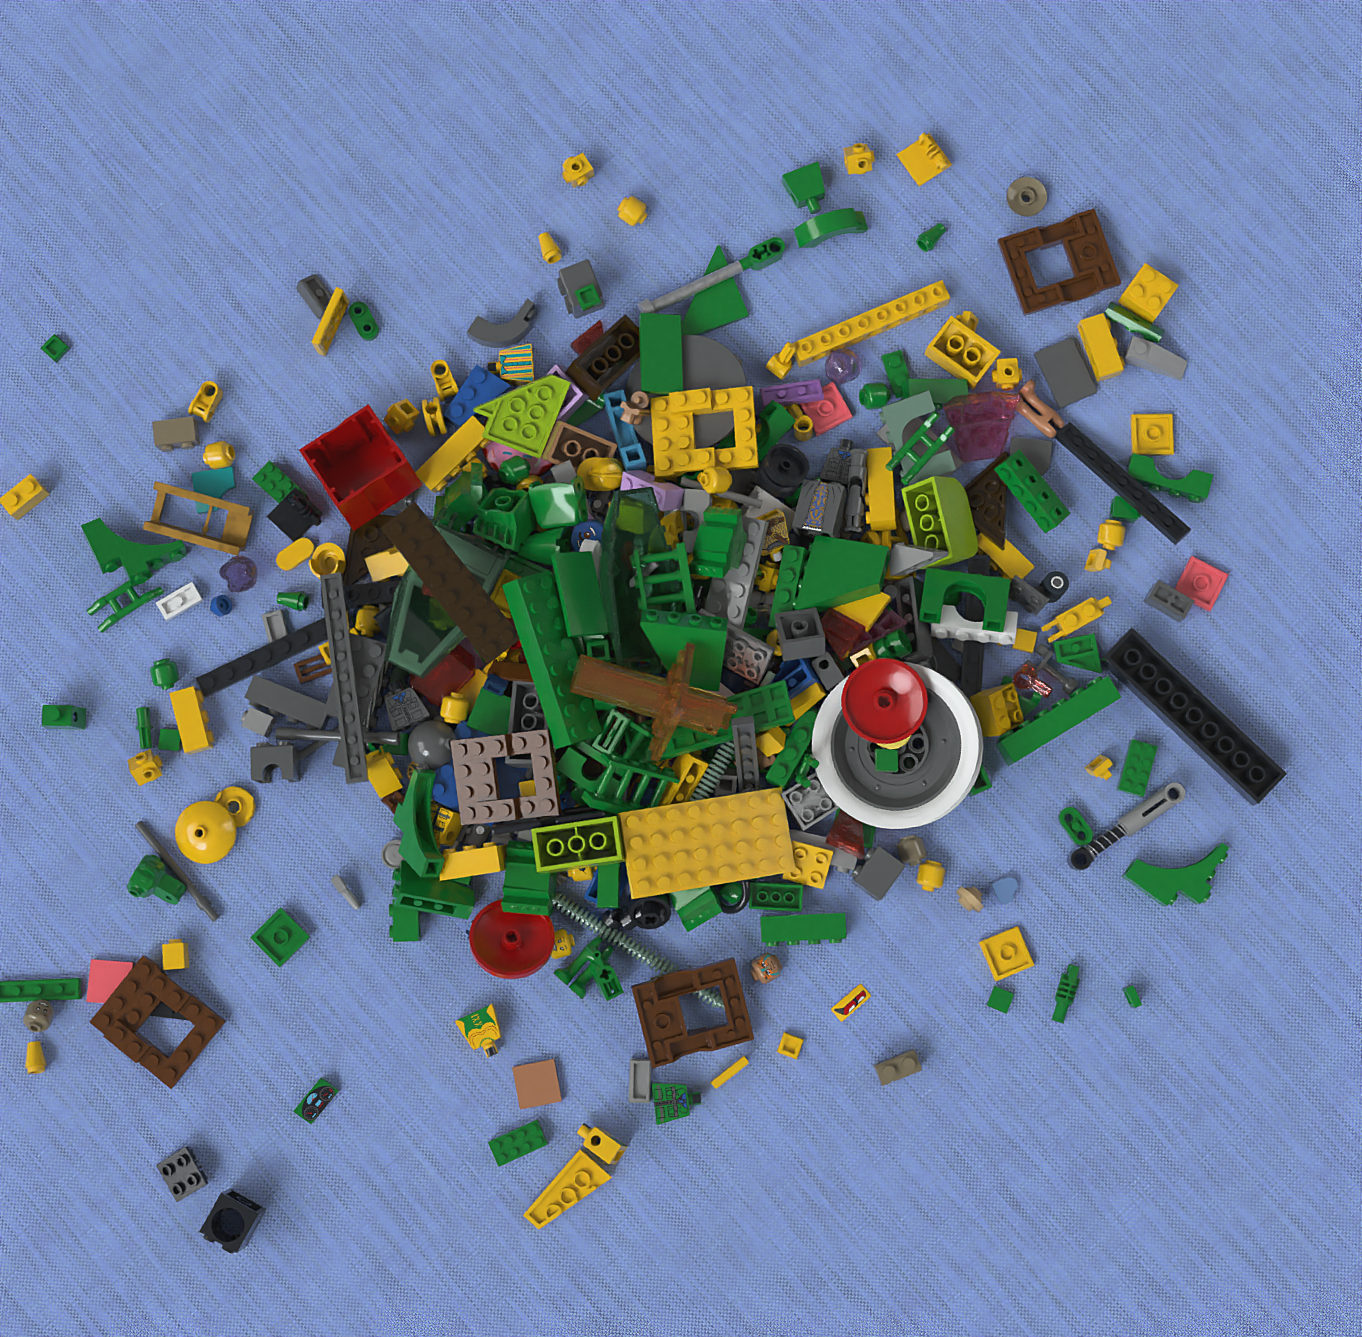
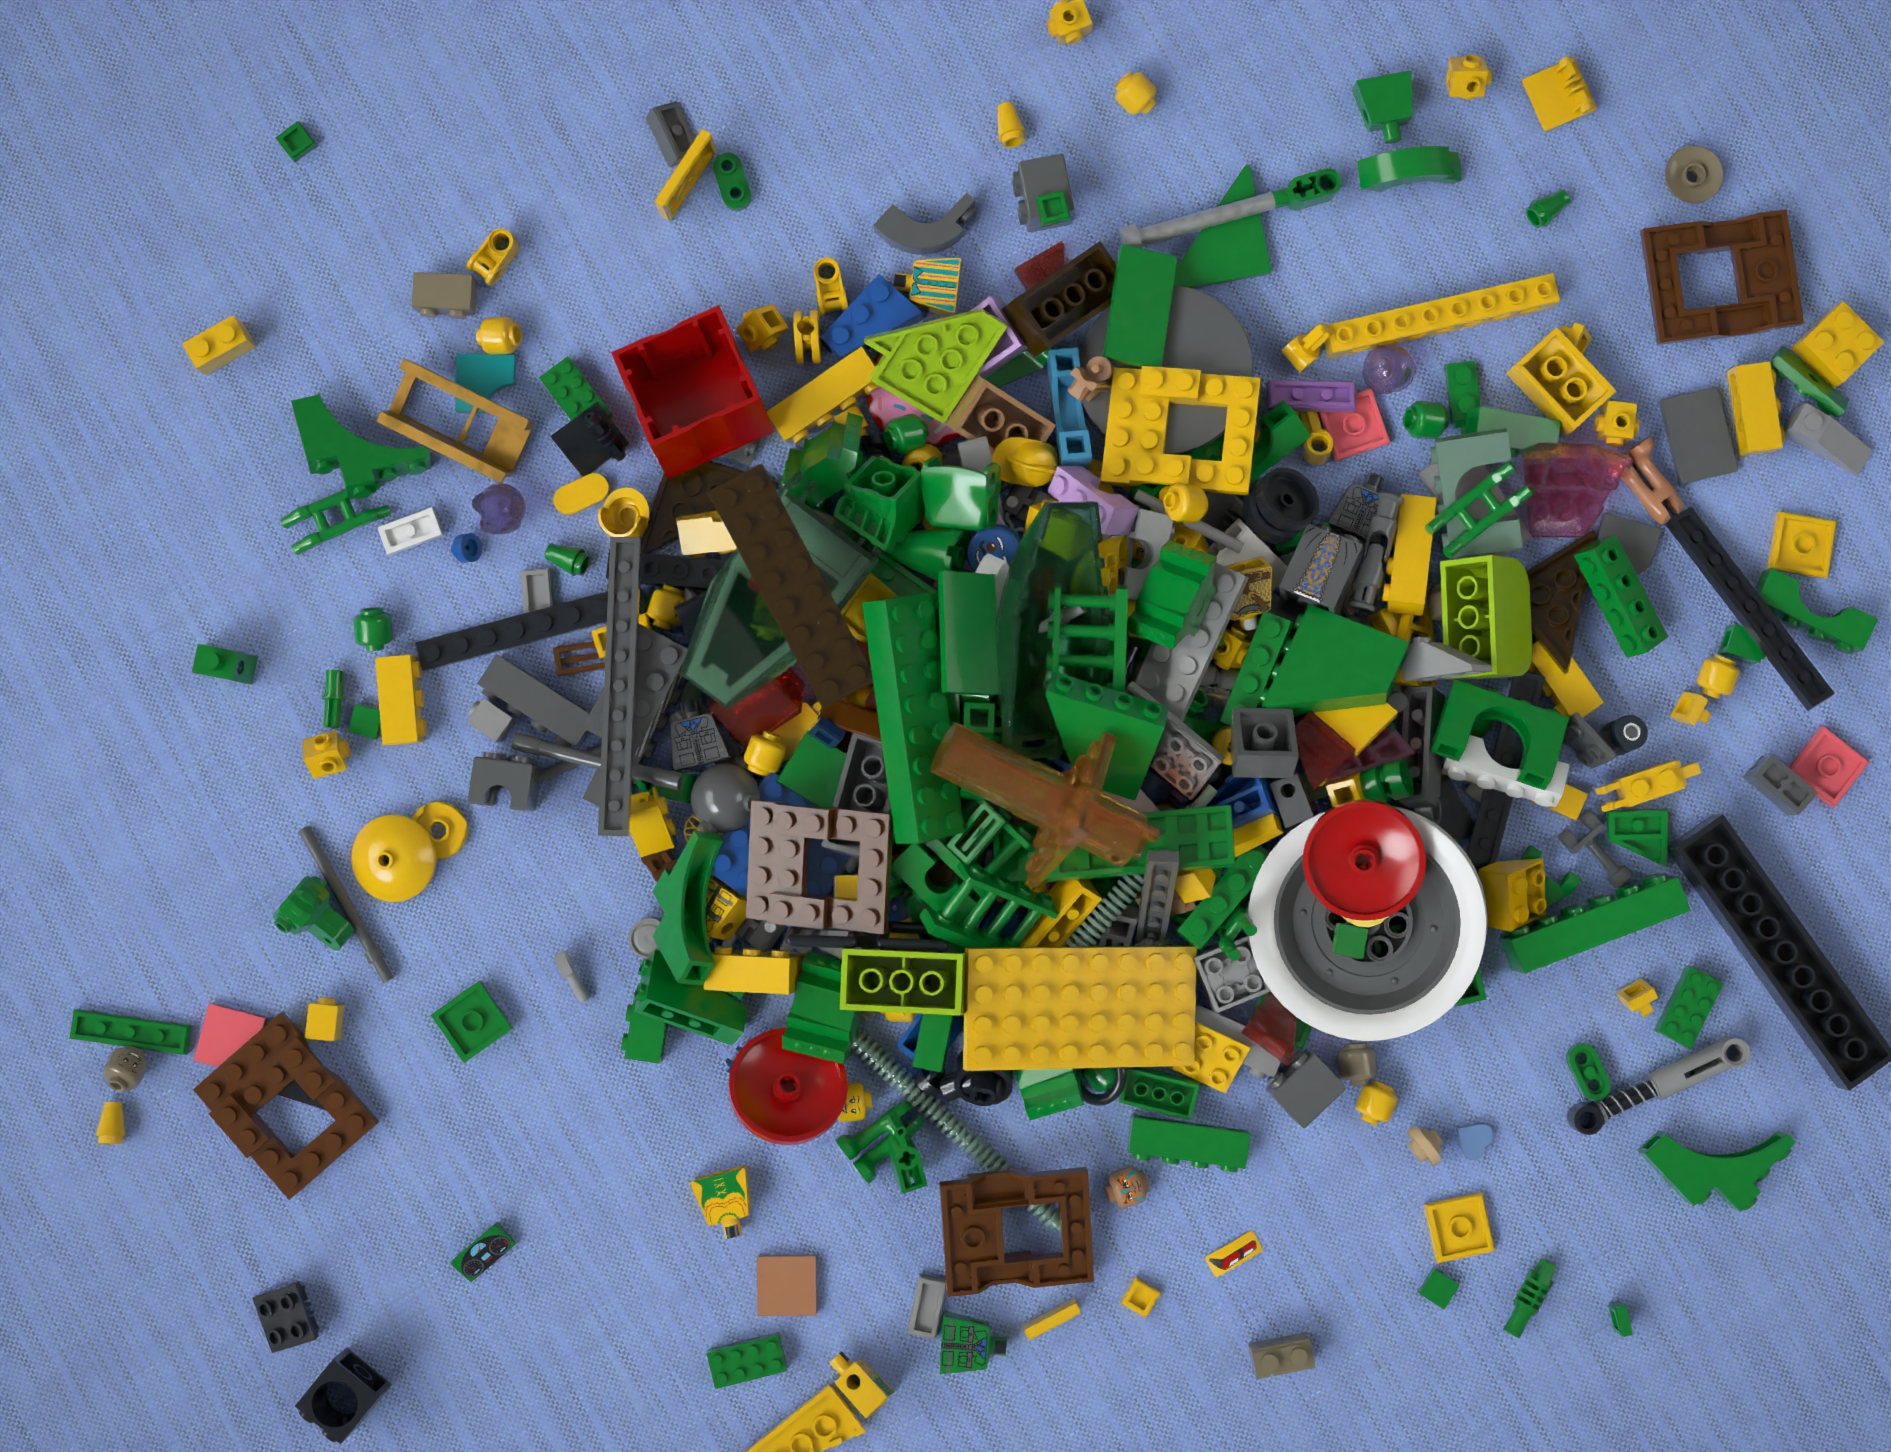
camera: 10 degrees right, 5 degrees up
clear red axle [1013,664,1053,698] -> none

